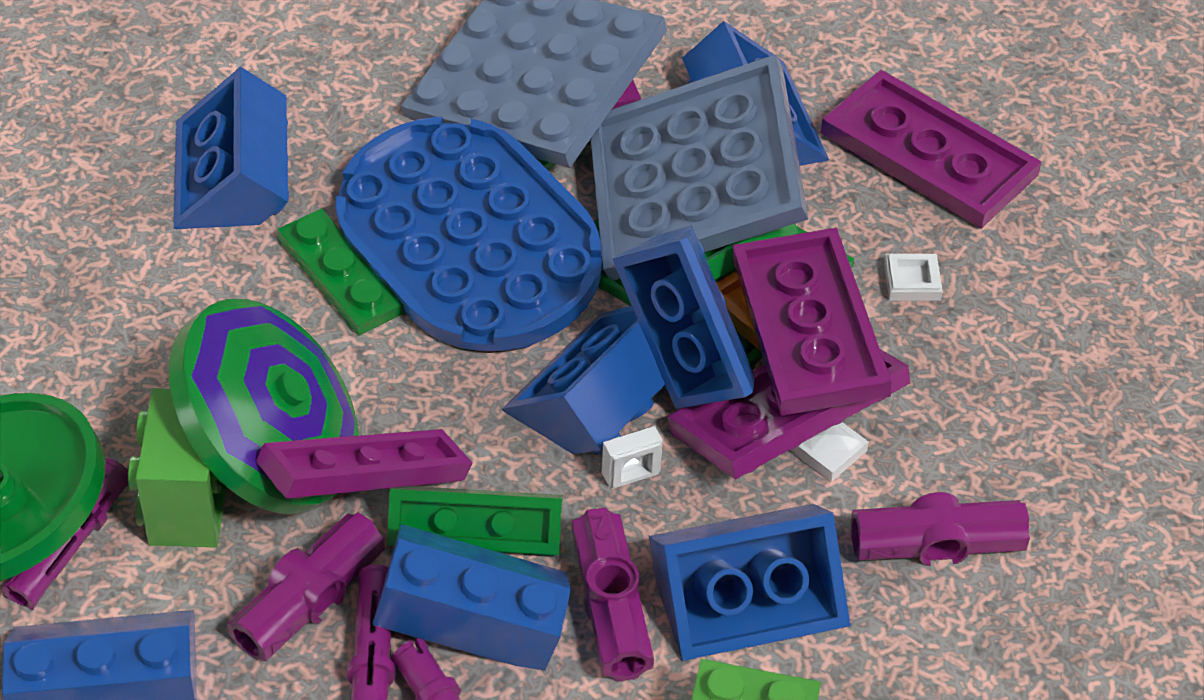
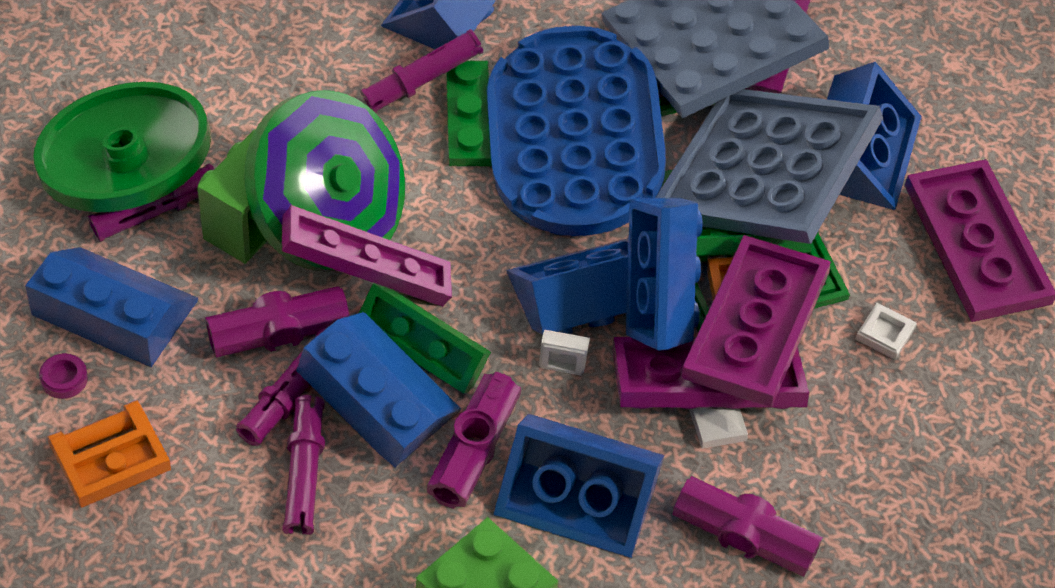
camera: 30 degrees right, 5 degrees up
none -> magenta pin [360,29,484,113]

